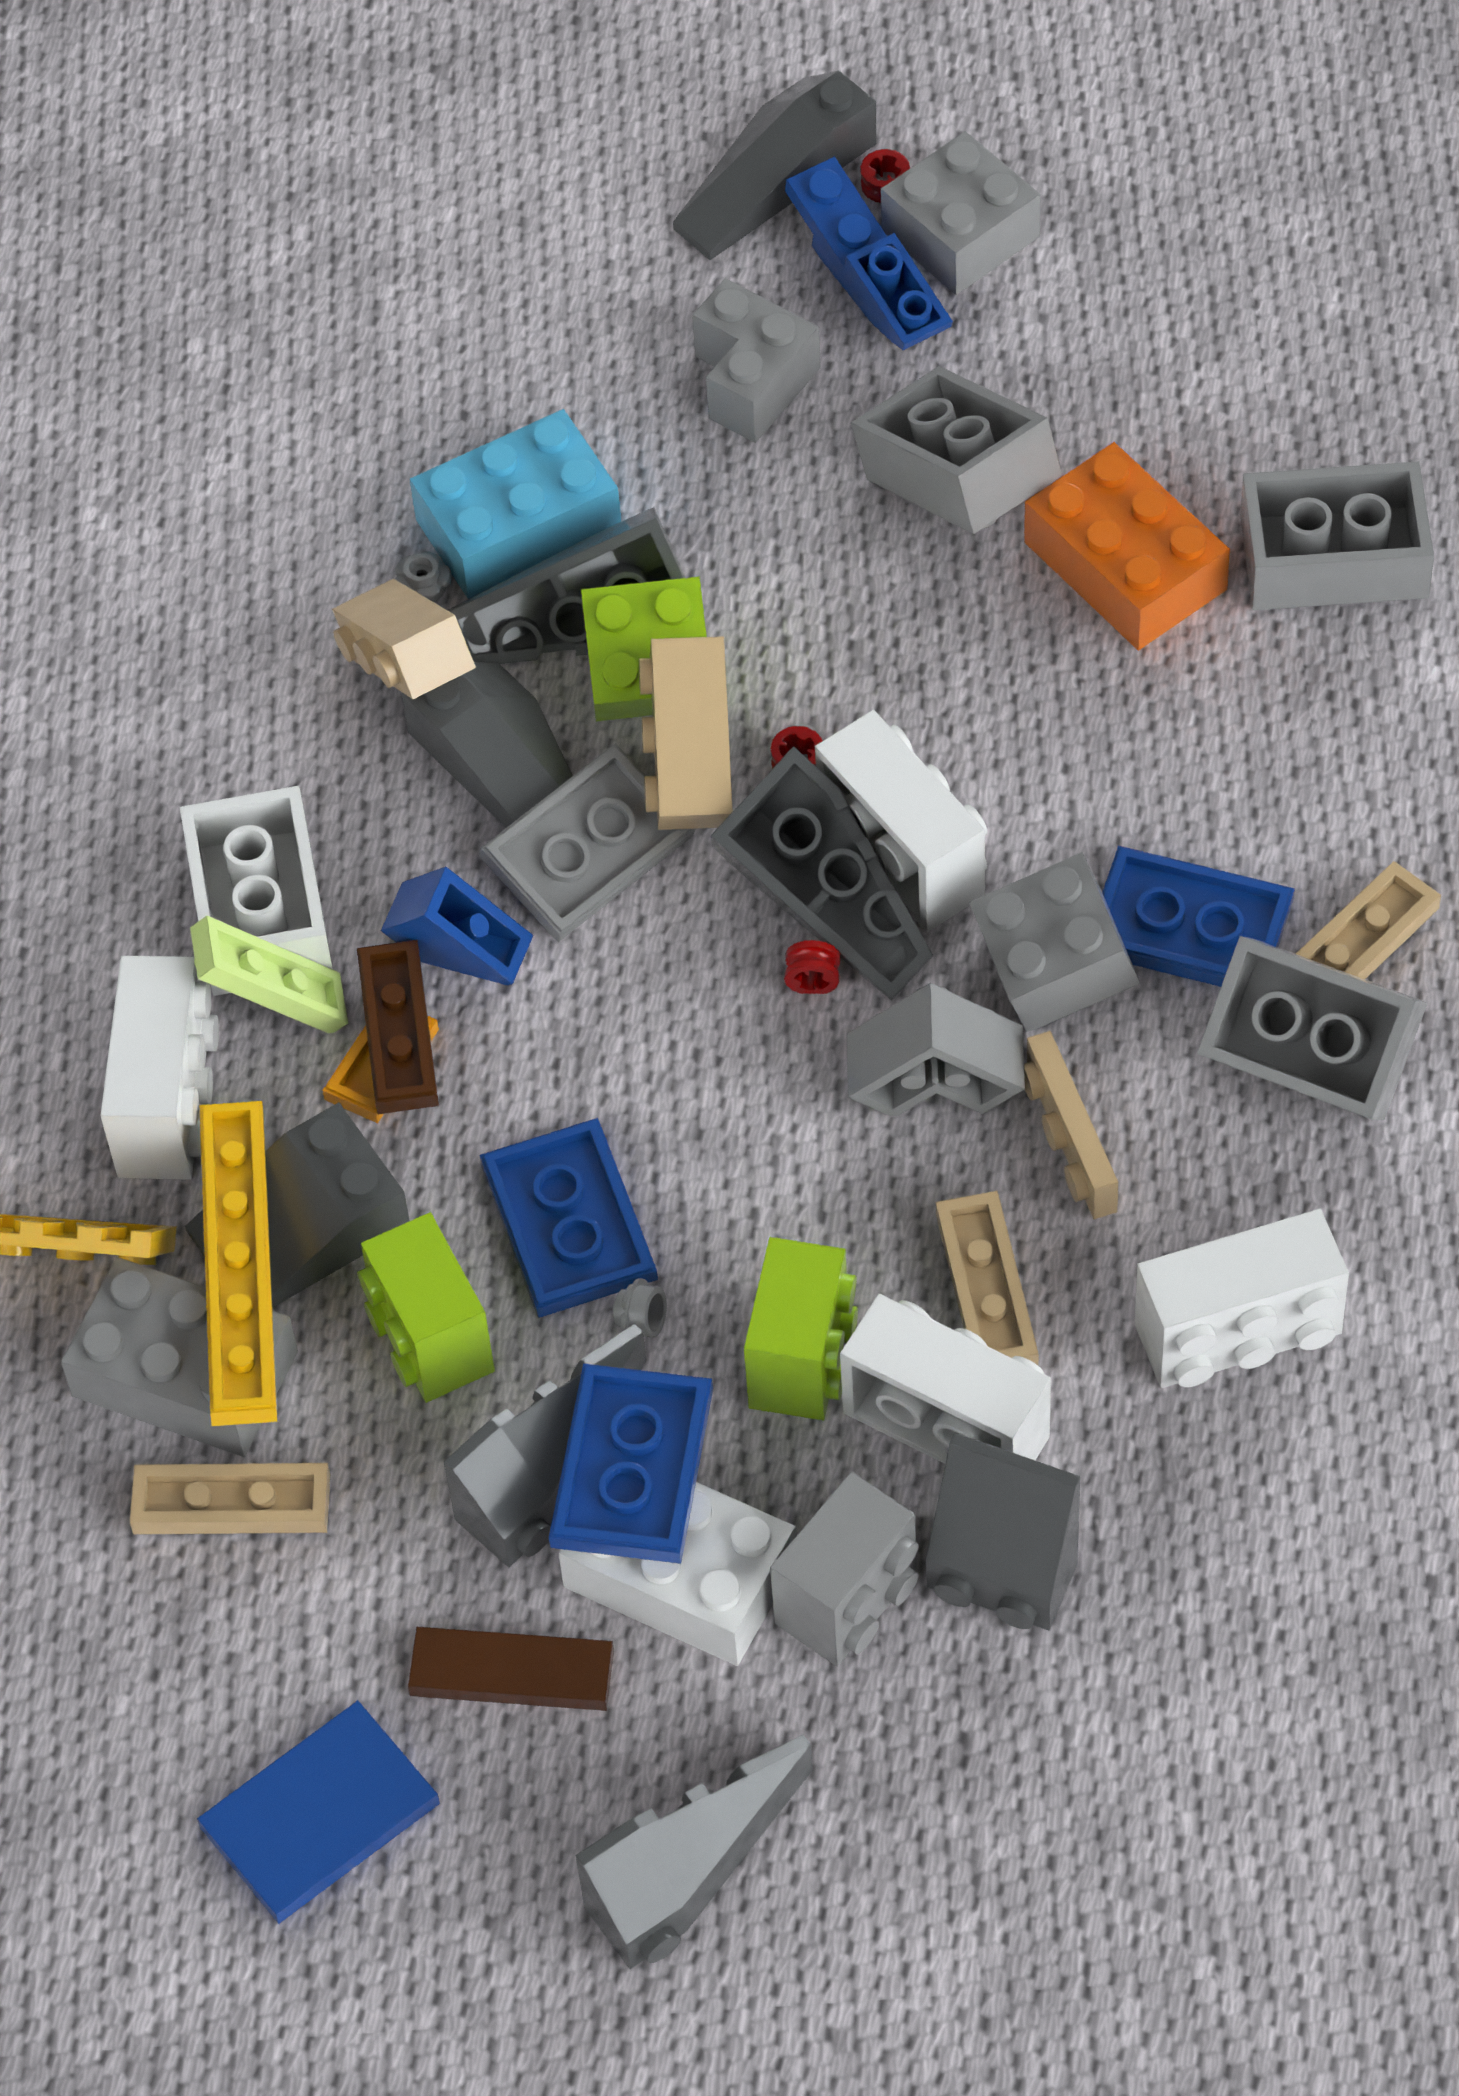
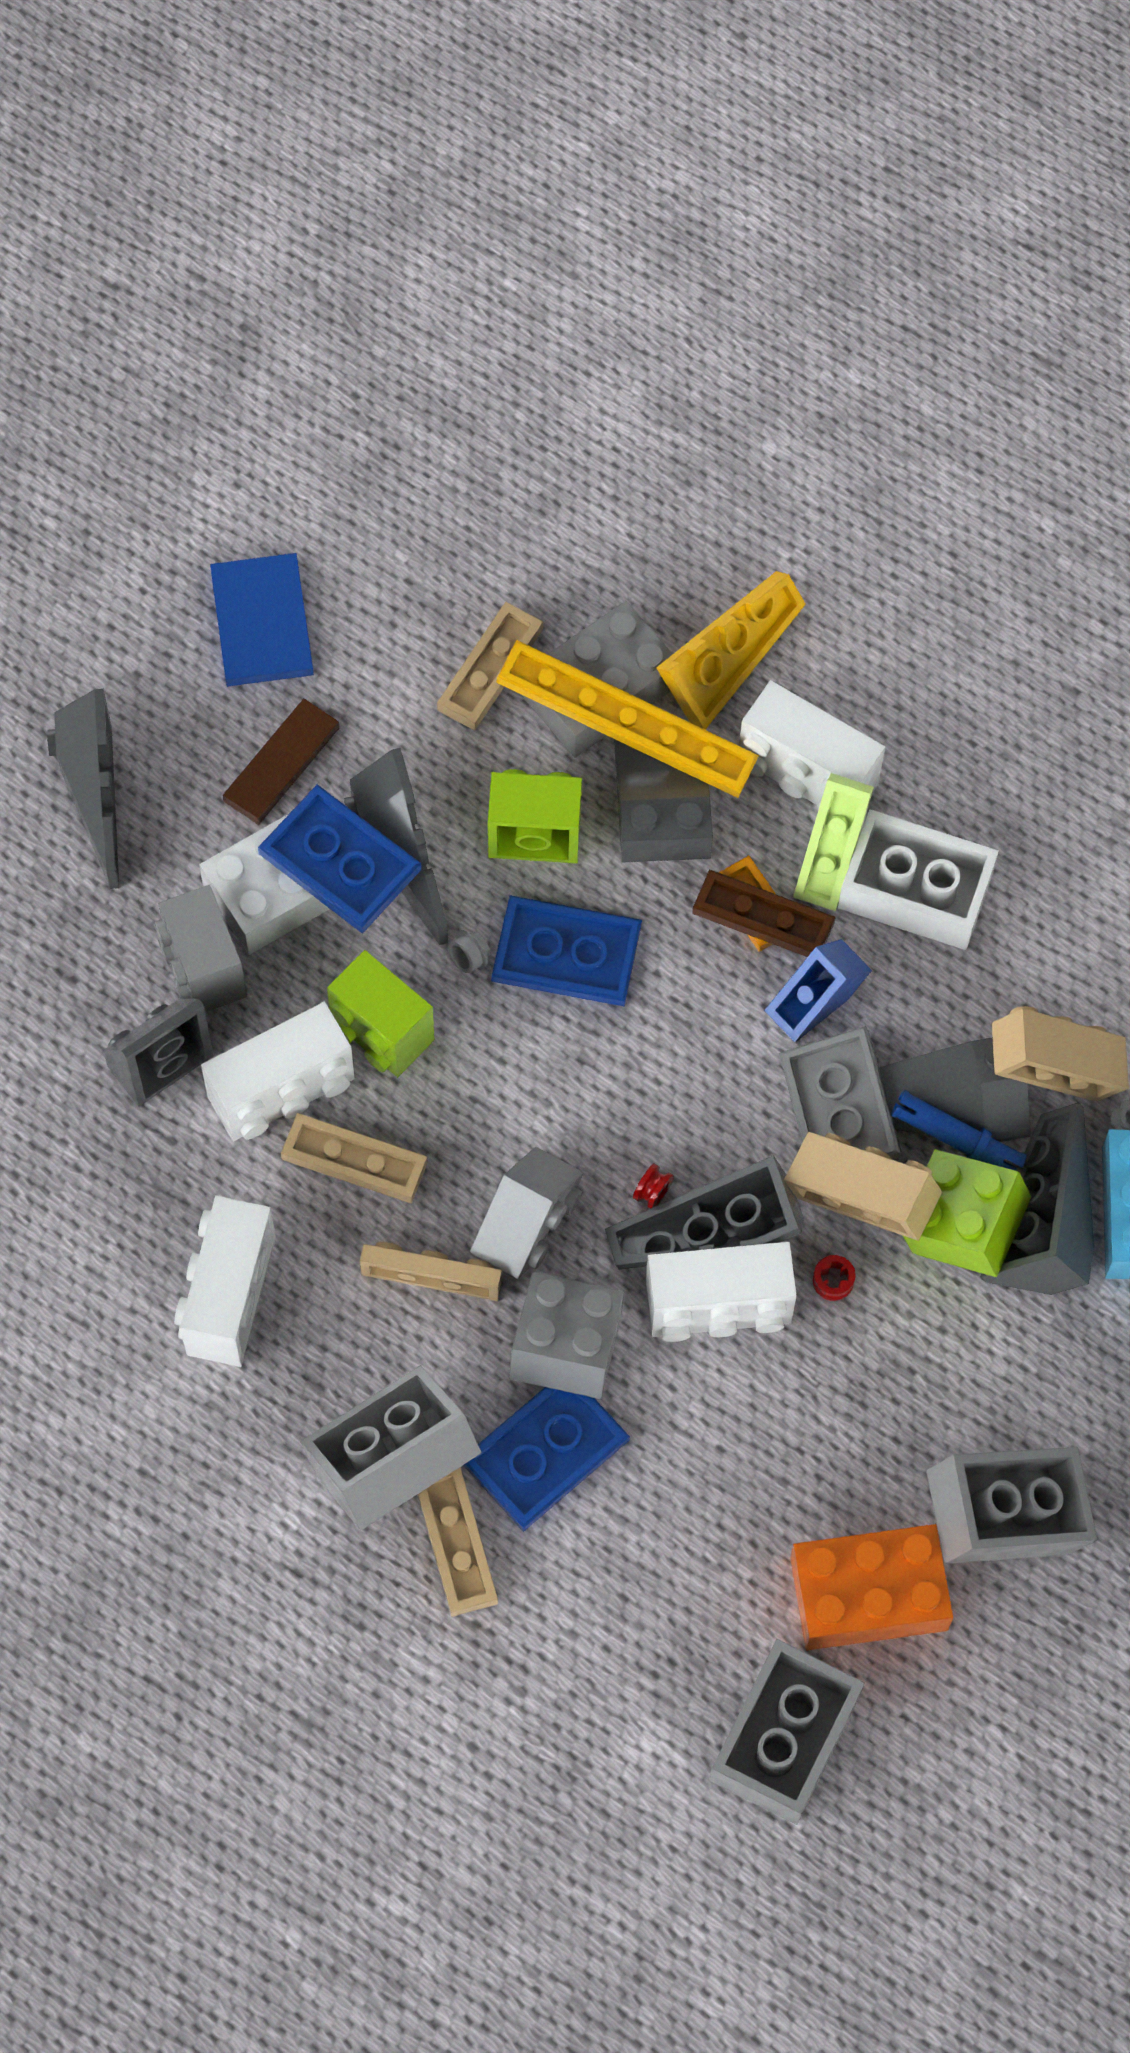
camera: 115 degrees right, 10 degrees up
none -> blue pin [891,1090,1027,1172]

